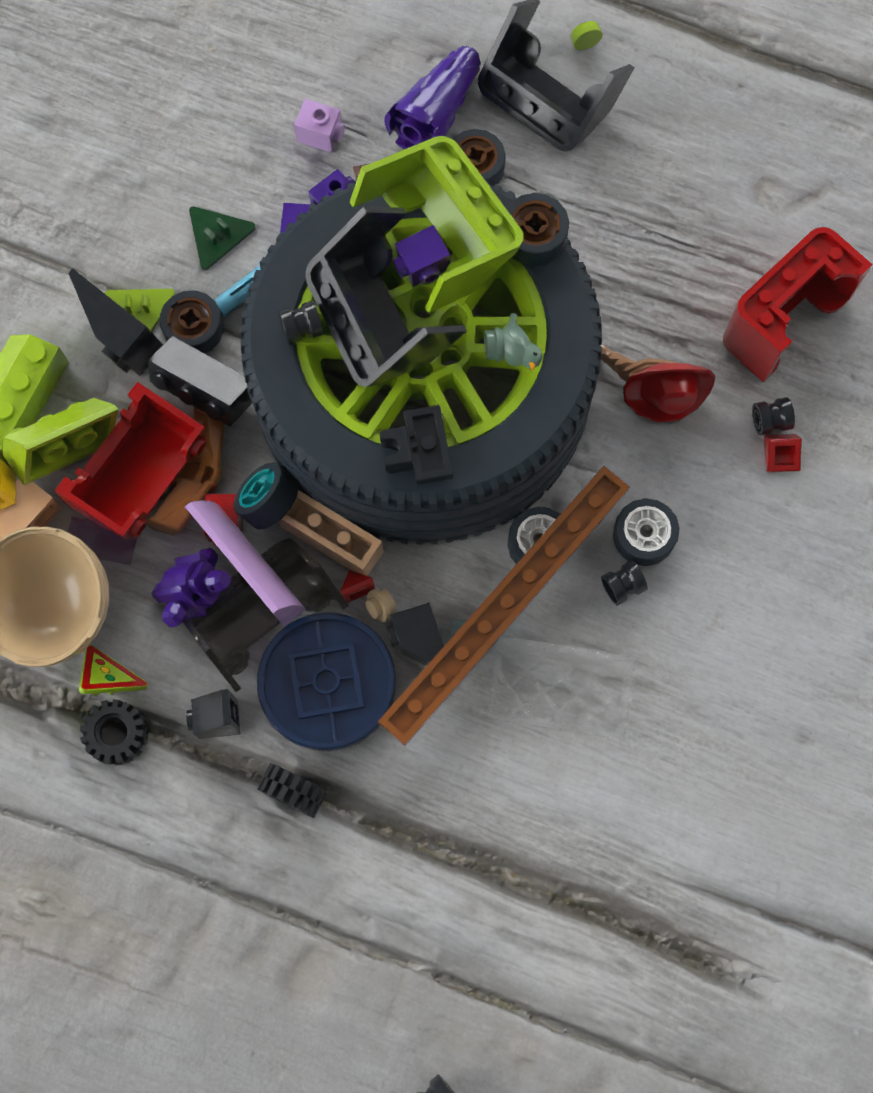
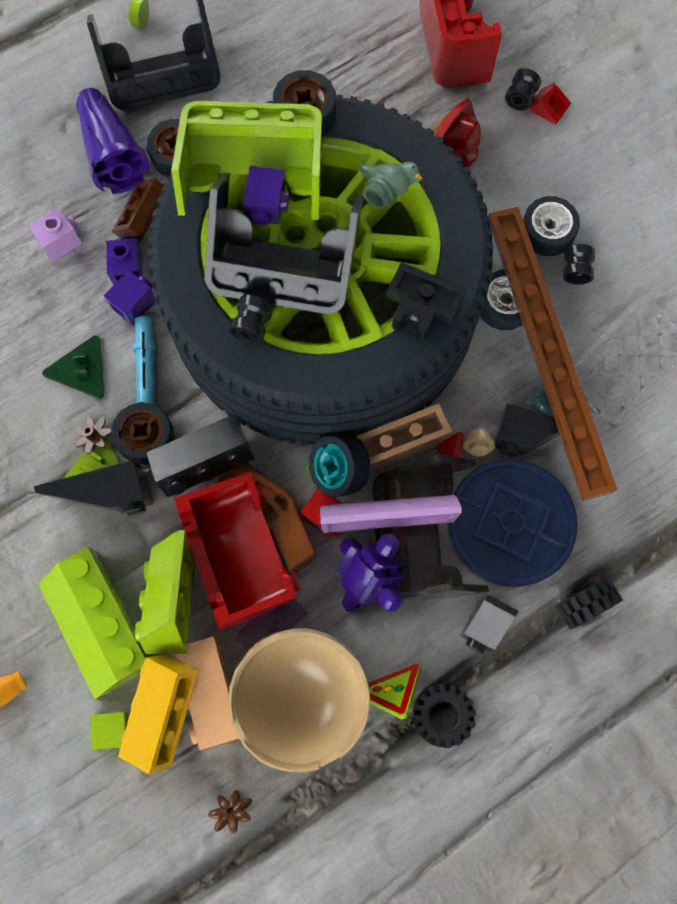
camera: 55 degrees left, 0 degrees up
none -> plant [74,417,111,454]

